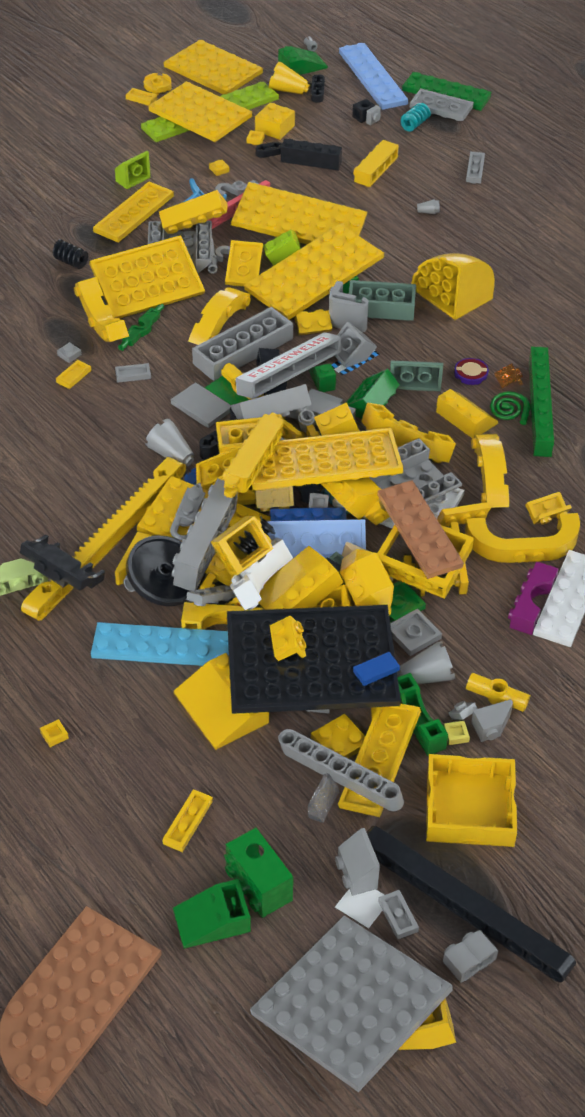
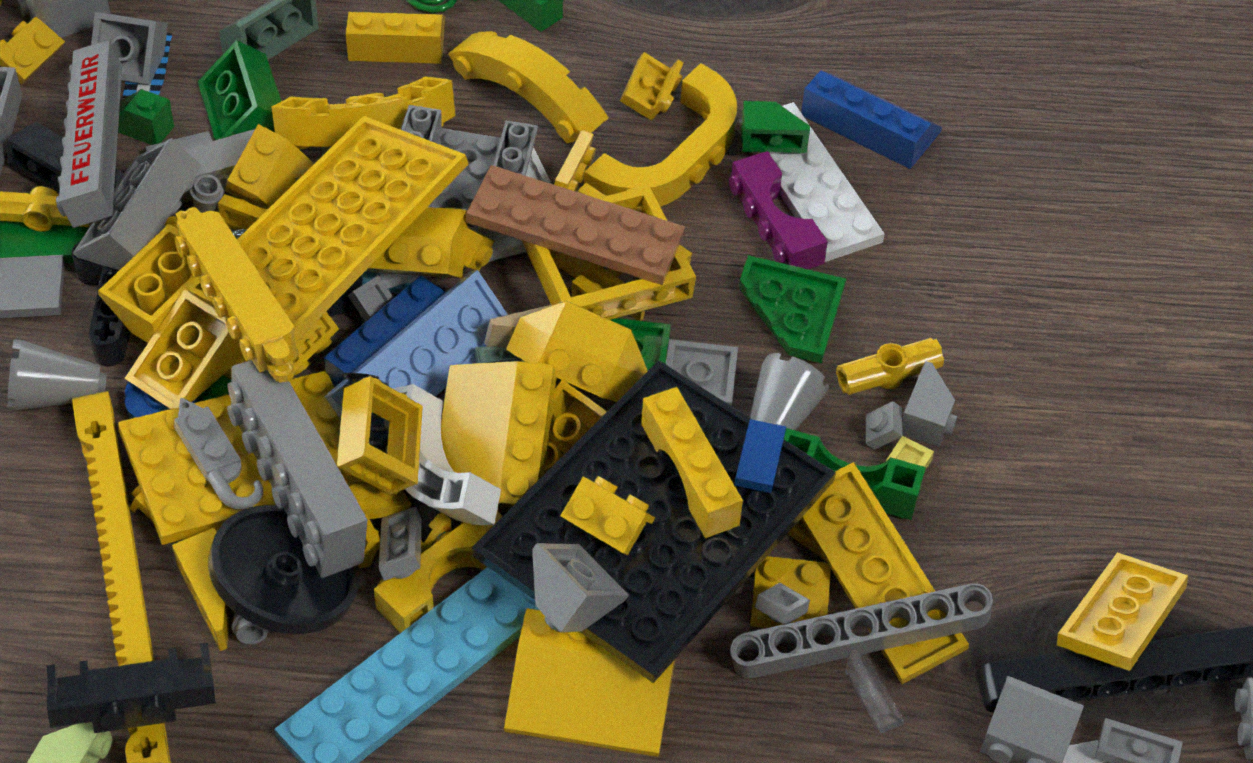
camera: 50 degrees left, 5 degrees up
yellow tile [426,754,517,847] -> none
none -> light grey slope [532,543,629,632]
none -> yellow arch [642,387,743,538]
none -> green plate [739,255,846,363]
none -> green slope [741,101,810,153]
none -> light grey plate [755,583,810,624]
none -> yellow plate [1057,552,1188,671]

